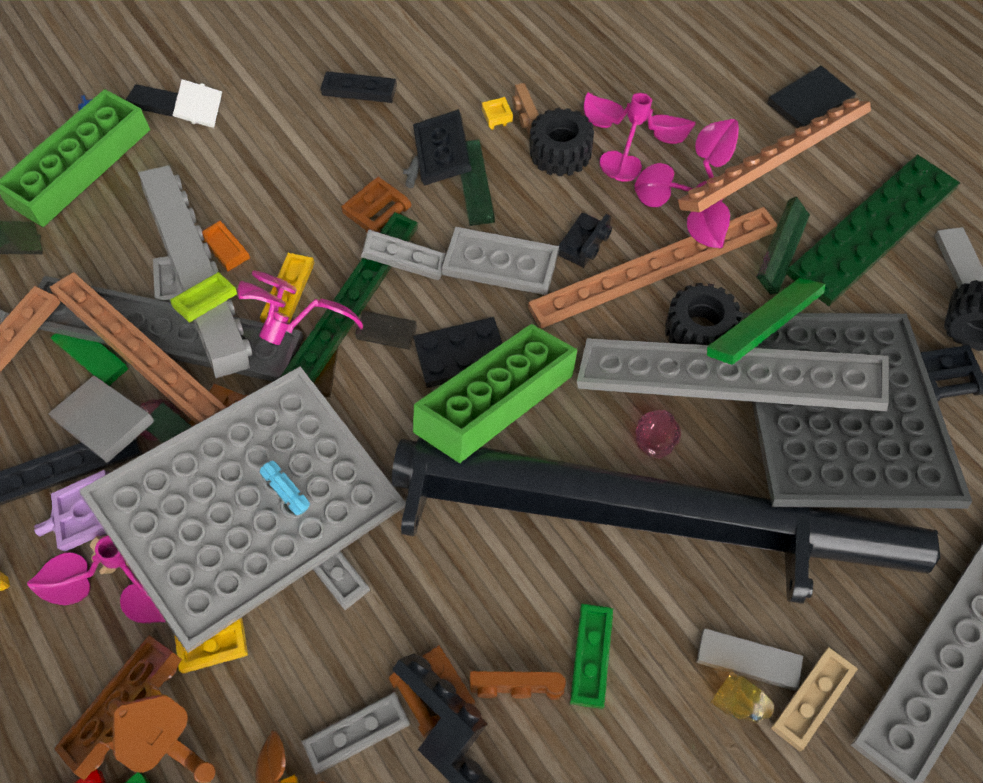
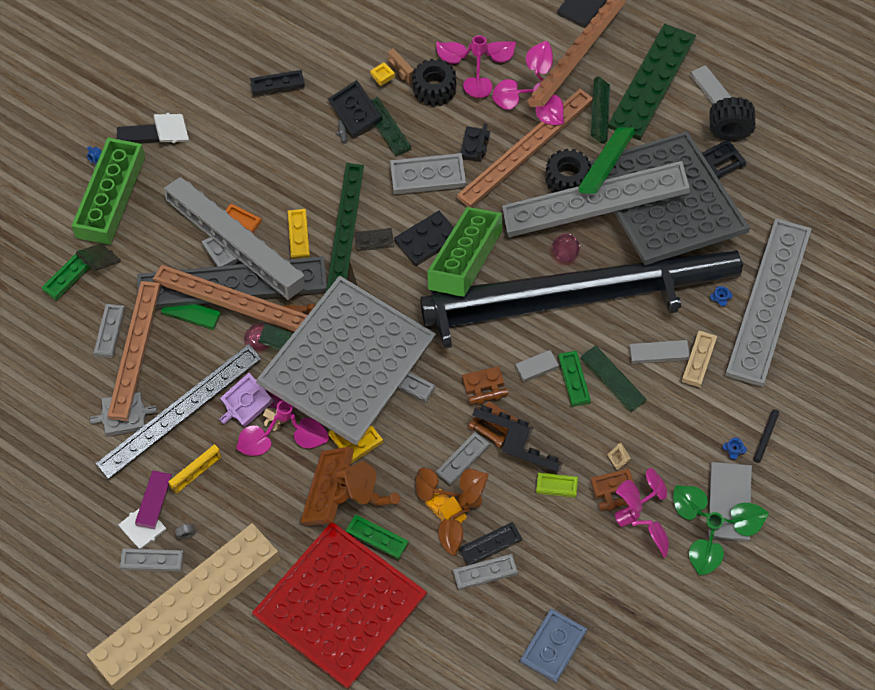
camera: 20 degrees left, 0 degrees up
light grey tile [48,376,155,463] -> none
lime tile [170,272,237,323] -> none
dark pink plant [237,270,363,345] -> none
medium azure axle [259,461,310,516] -> none
dark orange plate [341,176,412,233] -> none
light grey tile [361,229,446,281] -> none
dark orange plate [470,671,566,700] -> none
clear yellow rock [710,672,774,723] -> none
none -> dark orange plate [462,366,508,405]
none -> light grey tile [515,350,559,382]
none -> clear green tile [581,345,646,412]
none -> blue plate [710,286,733,306]

